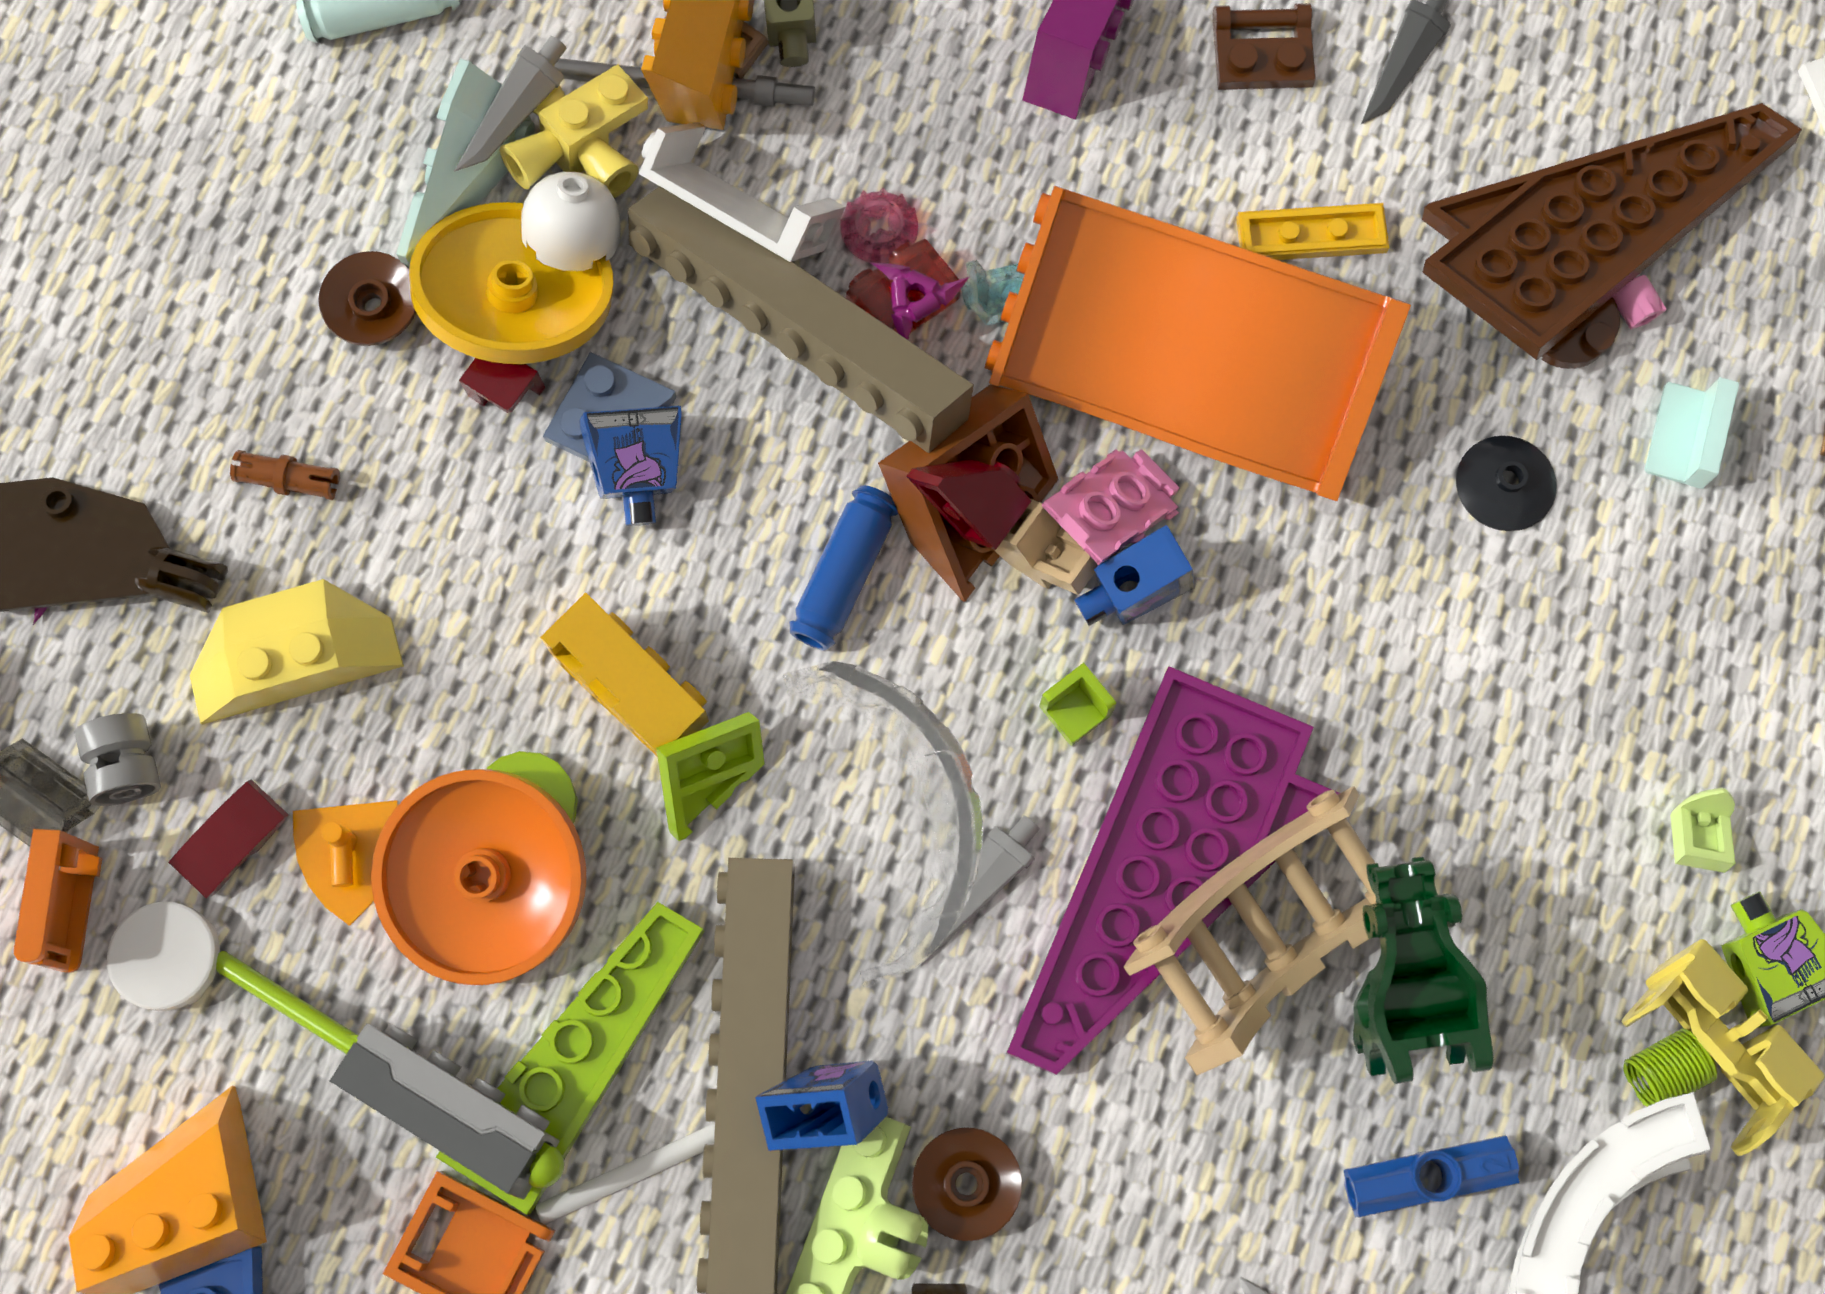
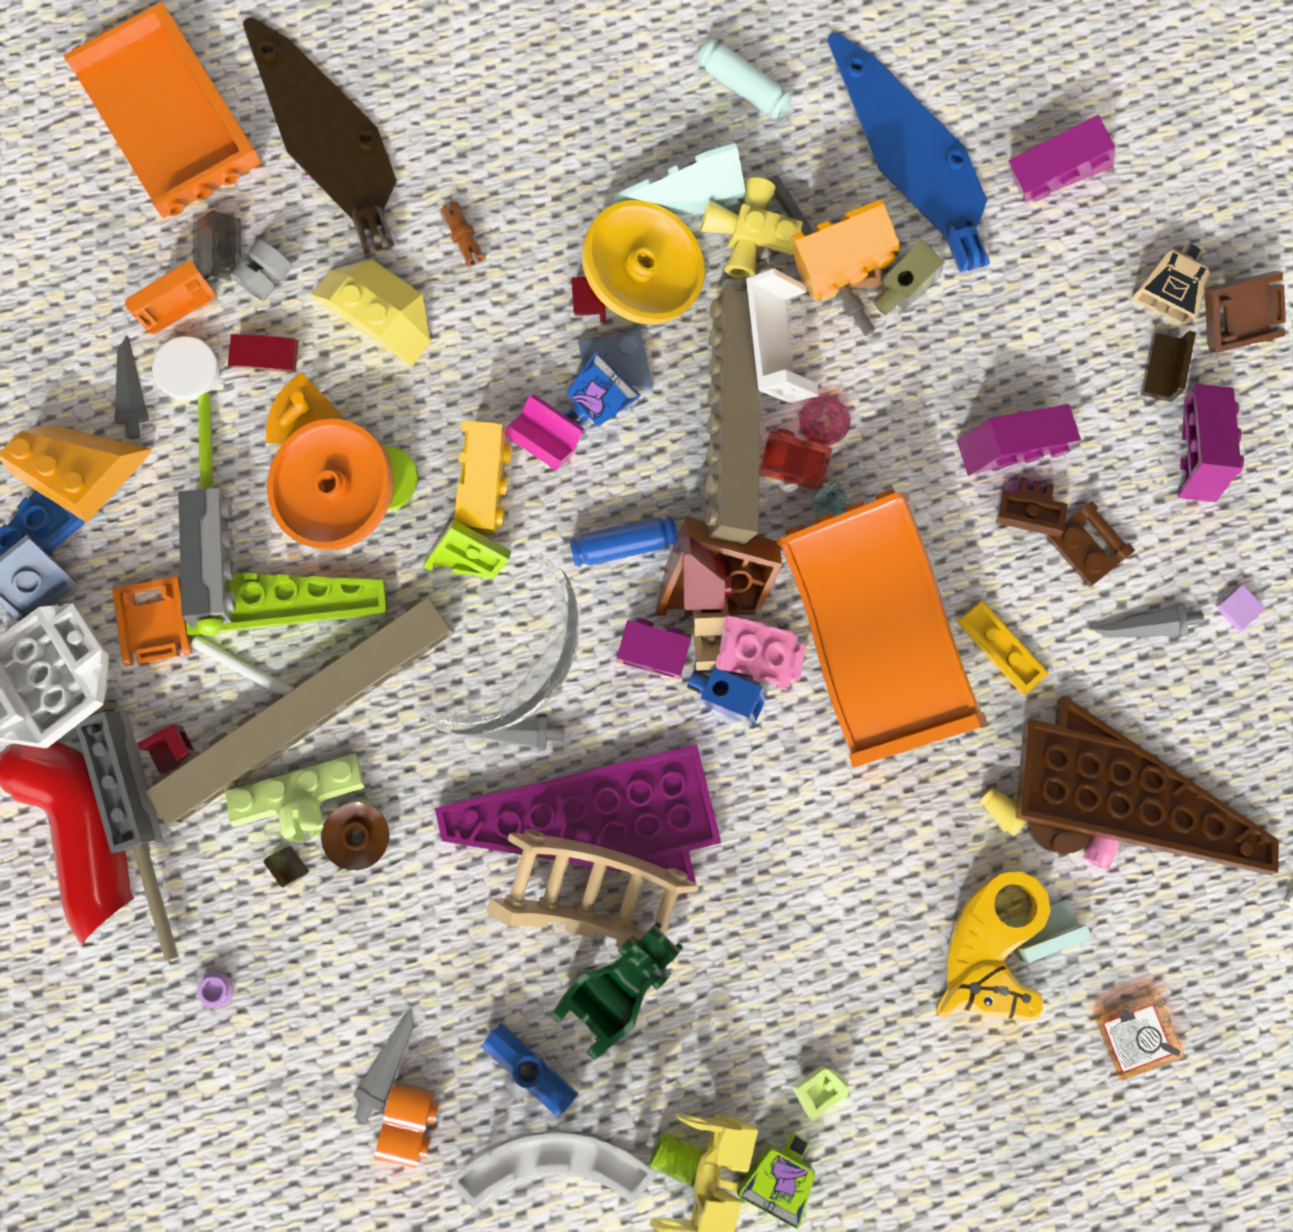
camera: 50 degrees right, 5 degrees up
reddish brown dish [318,251,416,346] -> none
light grey bar [454,36,566,172] -> none
white cylinder [521,172,621,271] -> none
blue torso [755,1061,888,1151] -> none
magenta piece [871,263,970,340] -> none
lime panel [1039,662,1116,746] -> none
black dish [1456,436,1557,531] -> none
none -> dark grey bar [114,335,149,439]
none -> dark pink panel [505,394,584,471]
none -> magenta brick [616,618,691,680]
none -> yellow animal [936,871,1051,1021]
none -> light yellow cone [980,787,1027,836]
none -> reddish brown hinge [996,477,1068,537]

